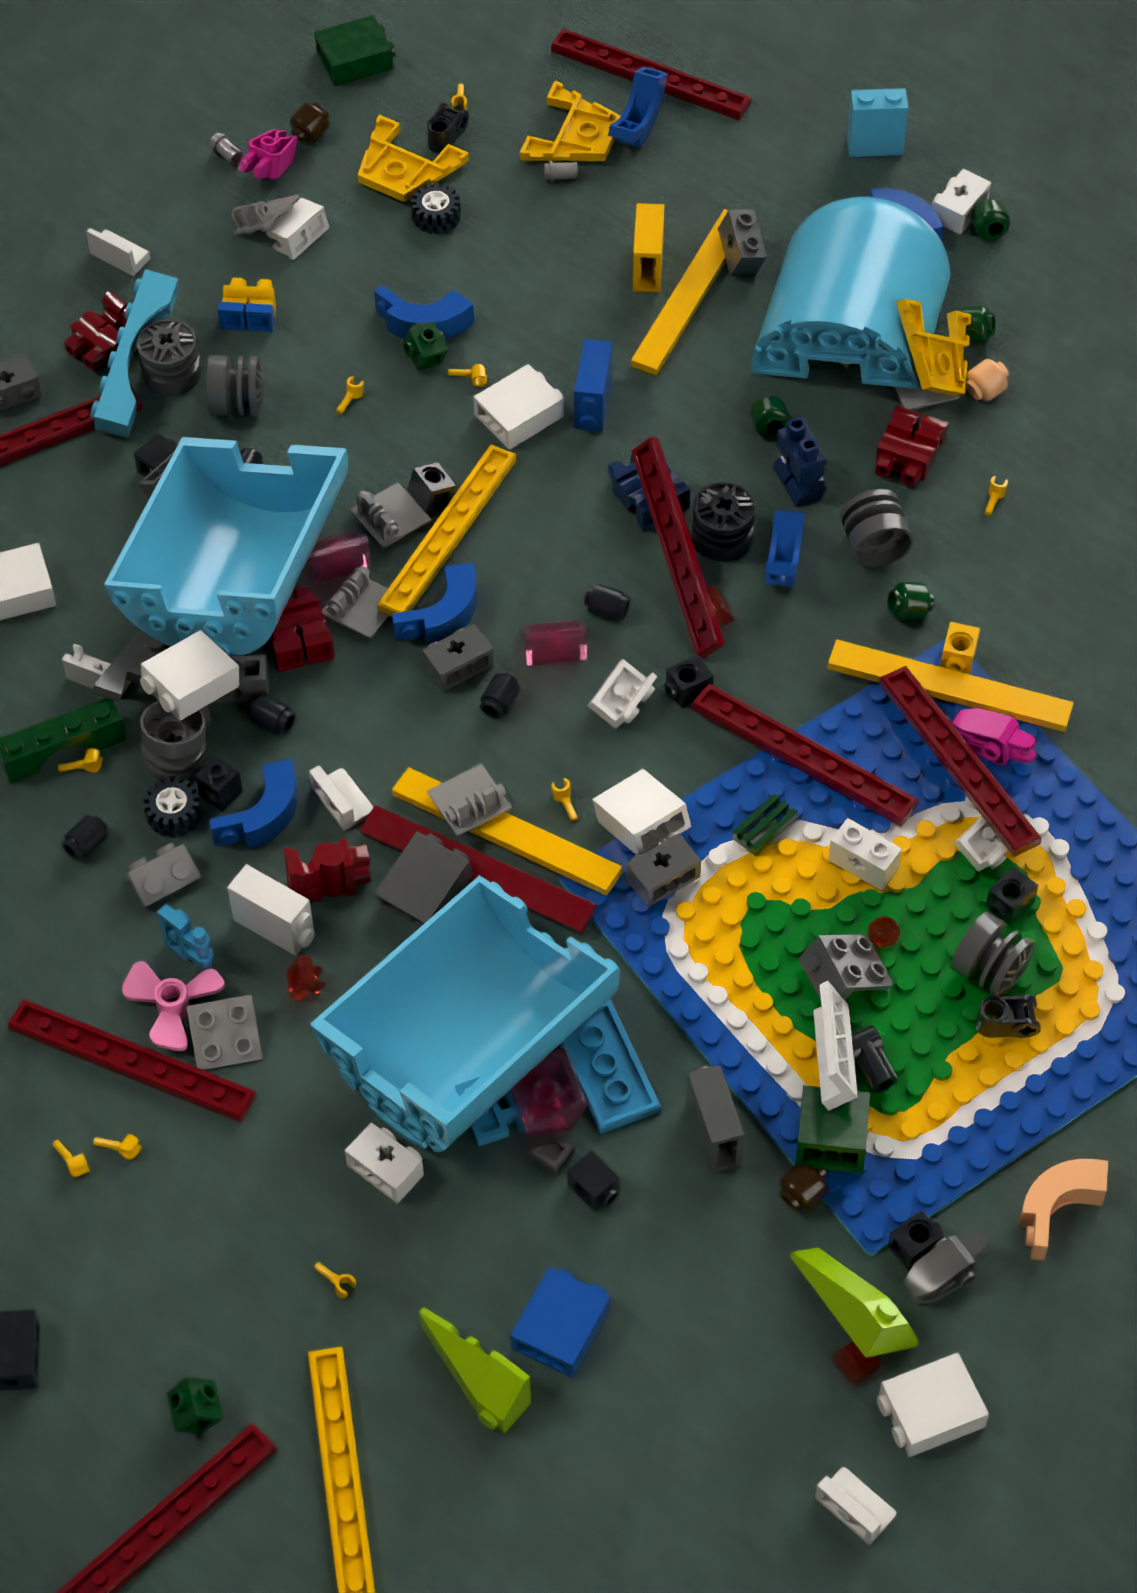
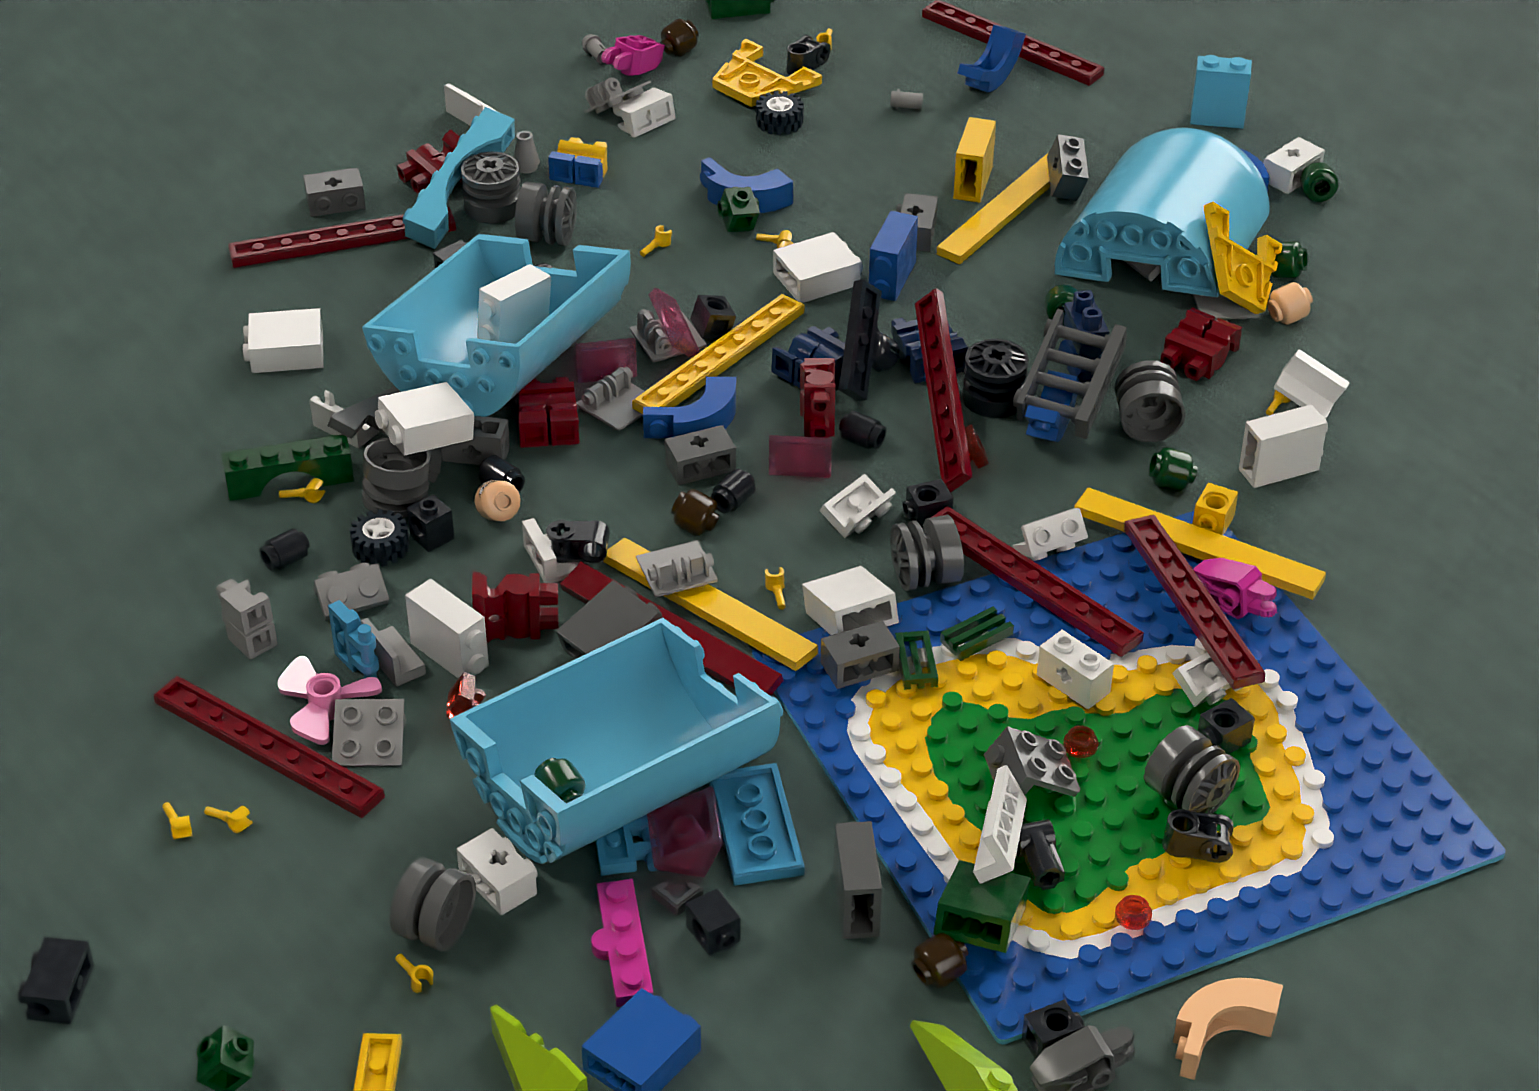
camera: 10 degrees right, 15 degrees down
blue arch [209,759,298,850] -> none
yellow wing [520,81,621,161] -> none
none -> light grey hips [216,579,278,660]
none -> light grey panel [361,618,426,687]
none -> dark grey wheel [389,858,476,952]
none -> light nougat head [475,480,521,522]
none -> white brick [477,264,551,344]
none -> light grey cone [514,131,540,173]
none -> dark green head [534,758,586,803]
none -> black piece [546,520,610,563]
none -> dark pink hinge [591,879,654,1007]
none -> clear pink tile [648,288,700,358]
none -> dark brown head [670,489,720,536]
none -> dark blue hips [771,326,845,388]
none -> dark red hips [800,358,835,440]
none -> black plate [839,279,900,401]
none -> dark grey wheel [890,515,964,591]
none -> dark green tile [895,630,938,690]
none -> dark grey brick [896,193,938,252]
none -> dark grey fence [1013,309,1127,439]
none -> white bracket [1013,508,1088,561]
none -> clear red plate [1115,895,1152,930]
none -> white brick [1239,404,1328,488]
none -> white panel [1274,349,1349,419]

